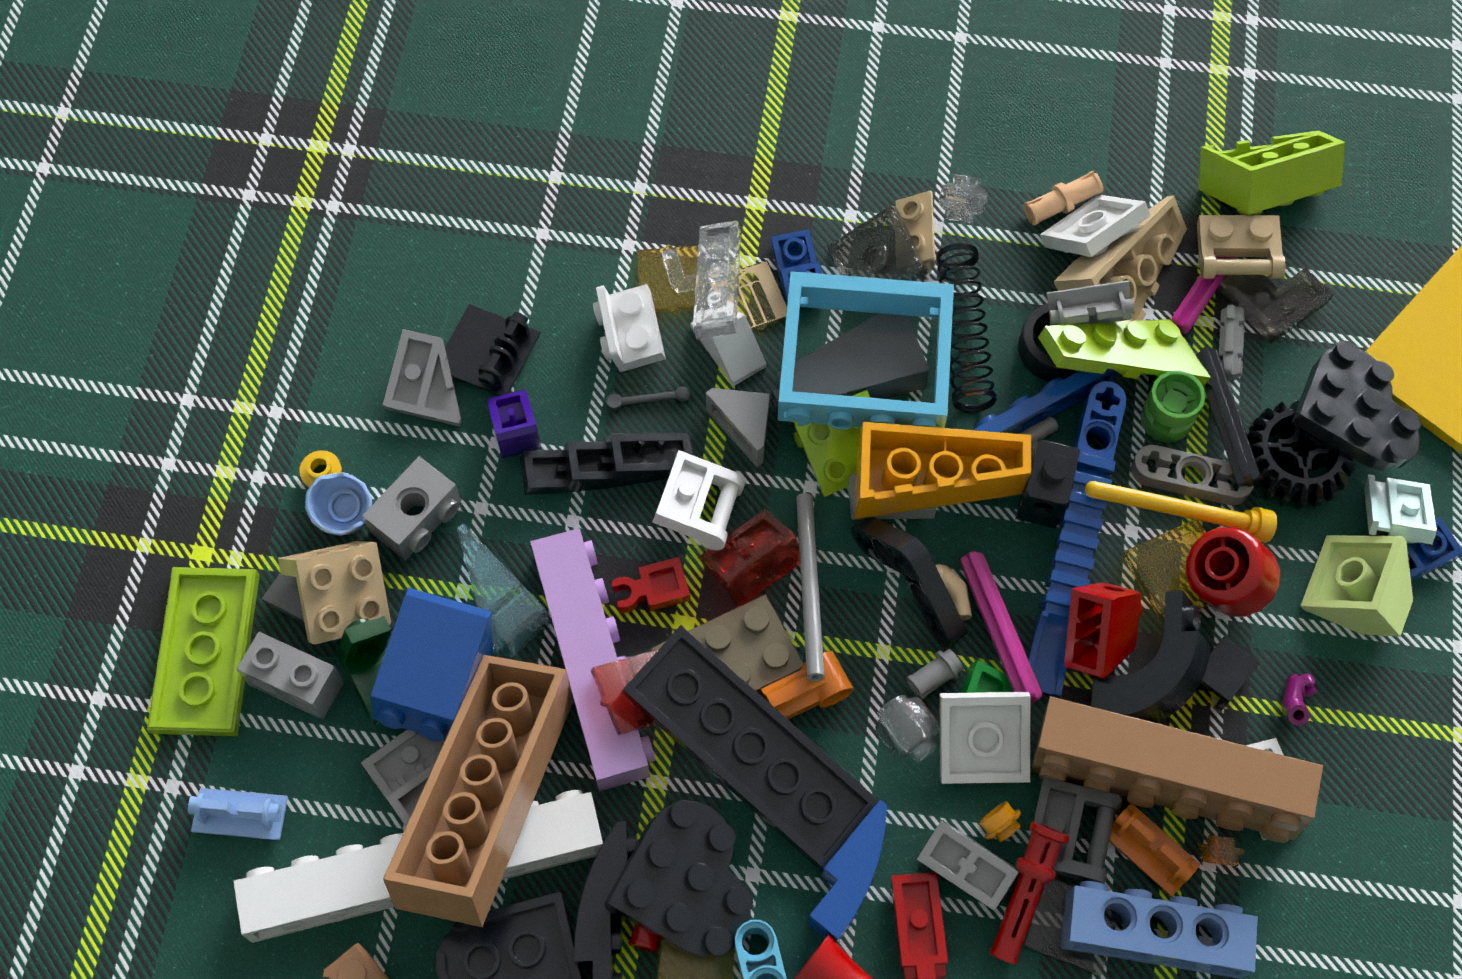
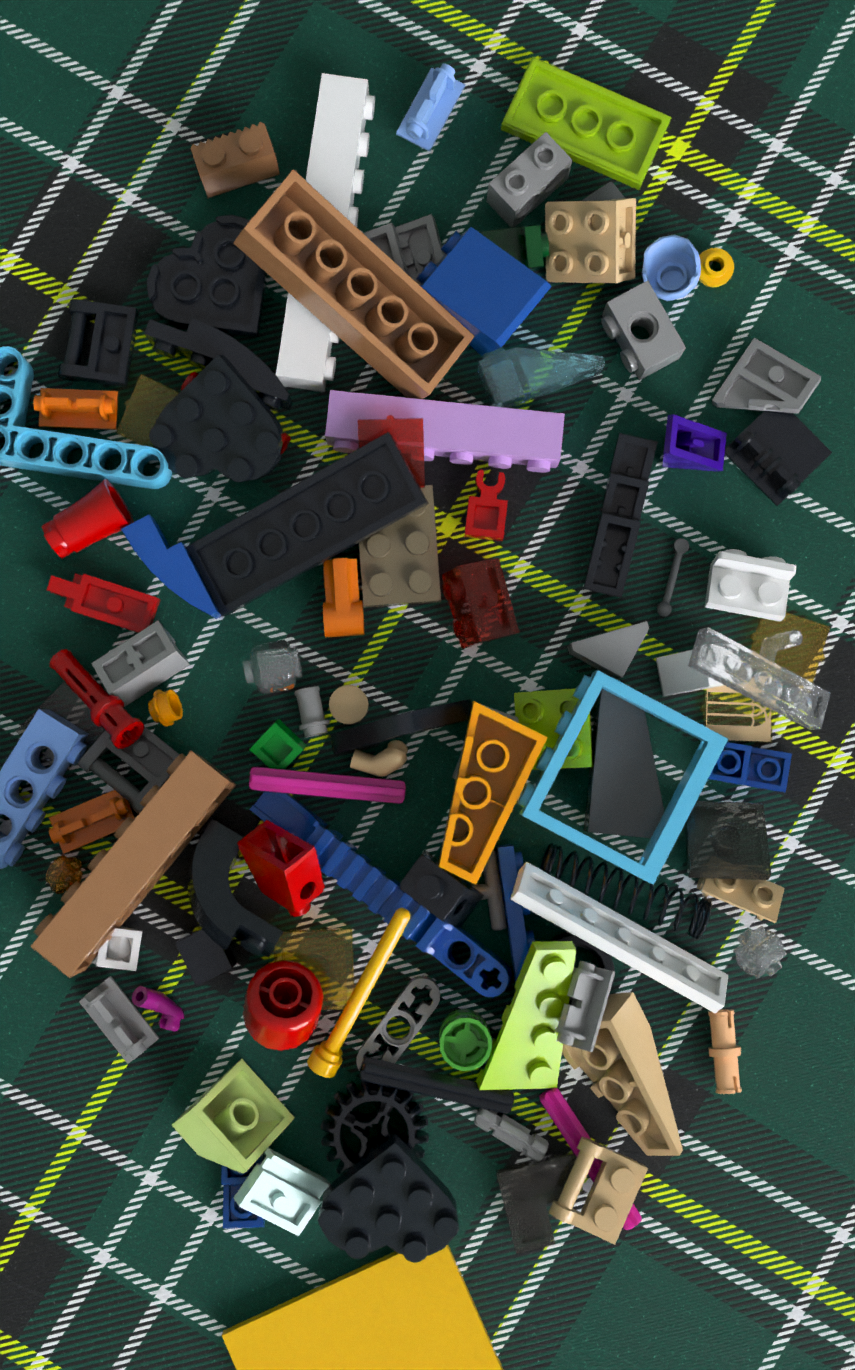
camera: 110 degrees right, 20 degrees up
white plate [652,450,746,550] -> none
light grey piece [796,493,825,682] -> none
white plate [940,692,1031,784] -> none
white plate [1040,195,1151,257] -> none
lime wedge [1199,131,1345,215] -> none
none -> light grey hinge [79,976,159,1064]
none -> tan tile [329,685,369,725]
none -> white plate [510,862,728,1013]

